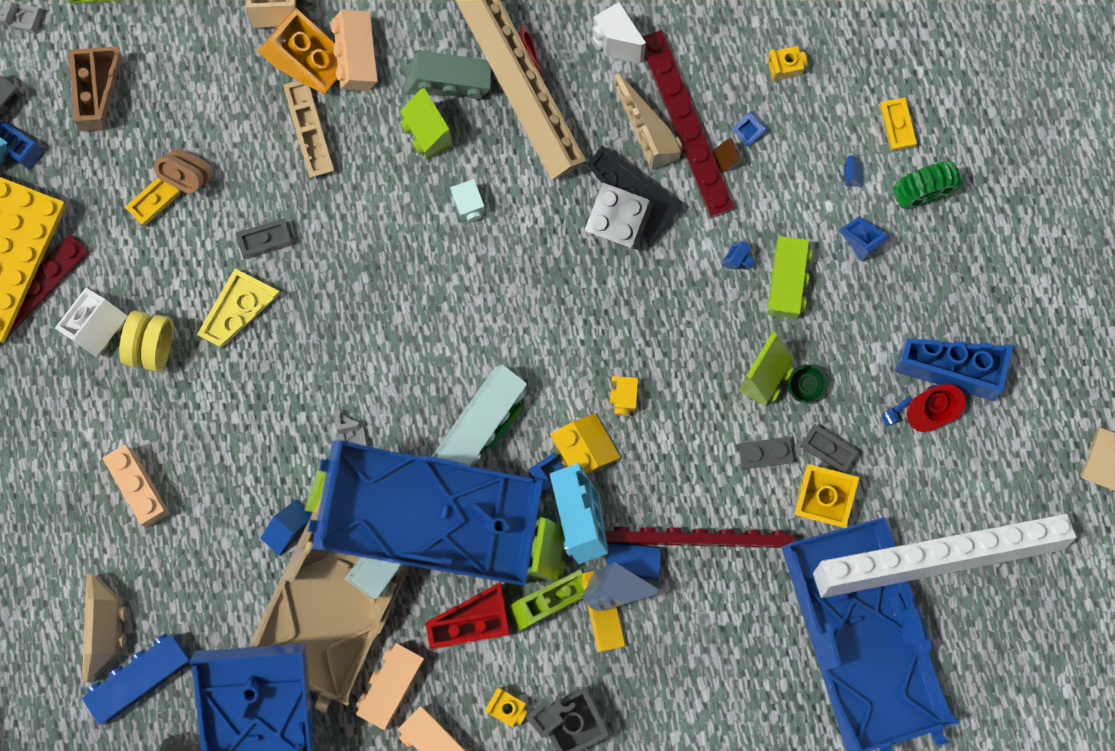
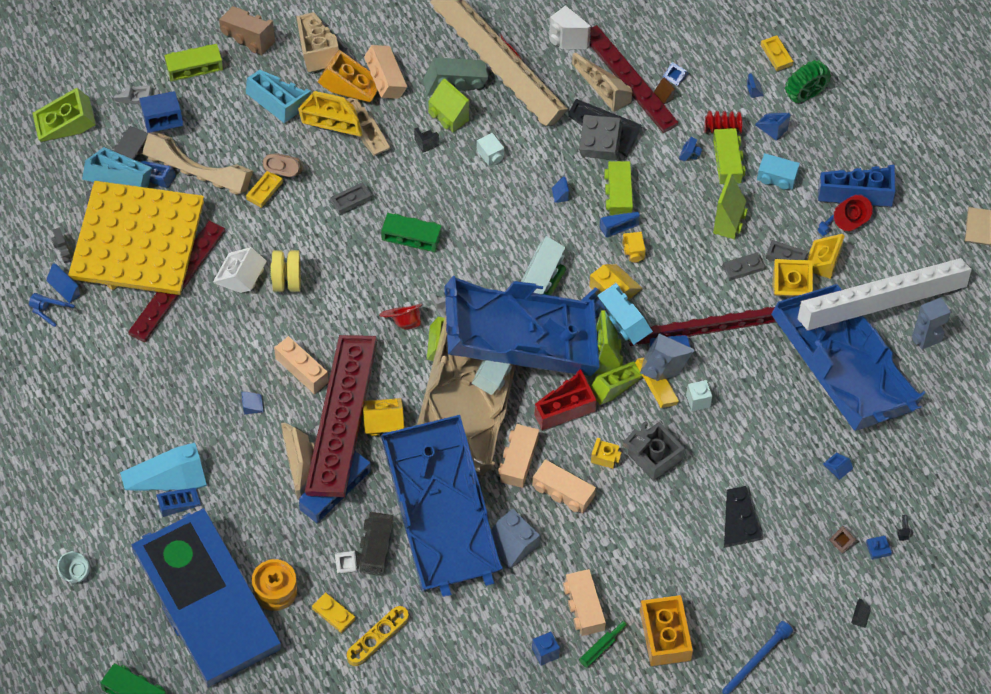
camera: 15 degrees left, 20 degrees down
medium nougat wedge [68,46,122,132] -> none
light yellow wing [197,269,281,348] -> none
blue slope [260,500,312,556] -> none
yellow brick [767,46,807,82] -> none
dark green hair [787,364,827,404] -> none
none -> blue brick [139,91,183,133]
none -> tan arch [142,131,253,195]
none -> slope [241,392,263,415]
none -> medium azure wedge [246,70,311,123]
none -> yellow wedge [298,91,363,137]
none -> dark red plate [305,335,378,497]
none -> yellow slope [363,398,404,436]
none -> red piece [379,304,422,330]
none -> green brick [381,213,442,253]
none -> black panel [414,127,439,153]
none -> blue slope [552,177,569,203]
none -> blue slope [600,212,640,238]
none -> lime brick [604,161,633,216]
none -> light aqua brick [686,380,712,411]
none -> red piece [704,110,742,134]
none -> medium azure brick [757,153,800,190]
none -> yellow slope [807,234,845,279]
none -> sand blue arch [912,298,951,350]

